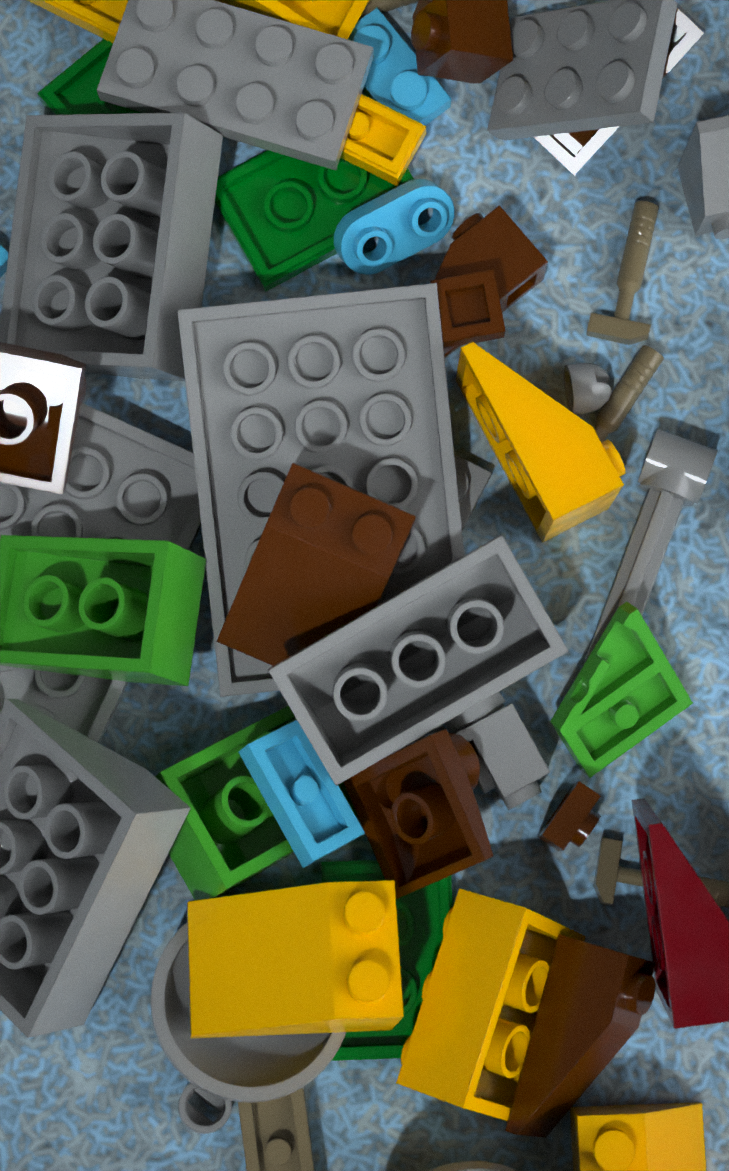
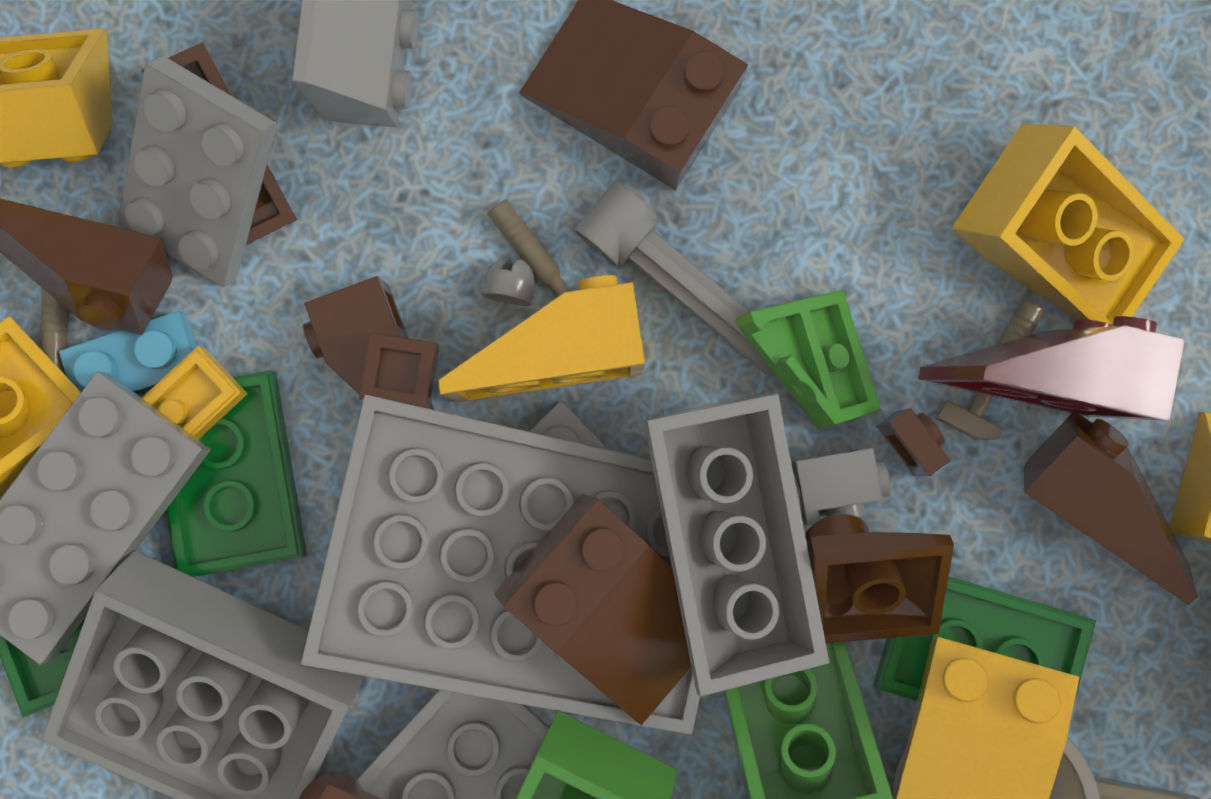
camera: 70 degrees left, 5 degrees up
medium azure plate [238,720,365,868] -> none
medium azure plate [334,179,455,275] -> none
yellow slope [396,888,586,1121] -> none
dark tan piece [586,201,659,345] -> none

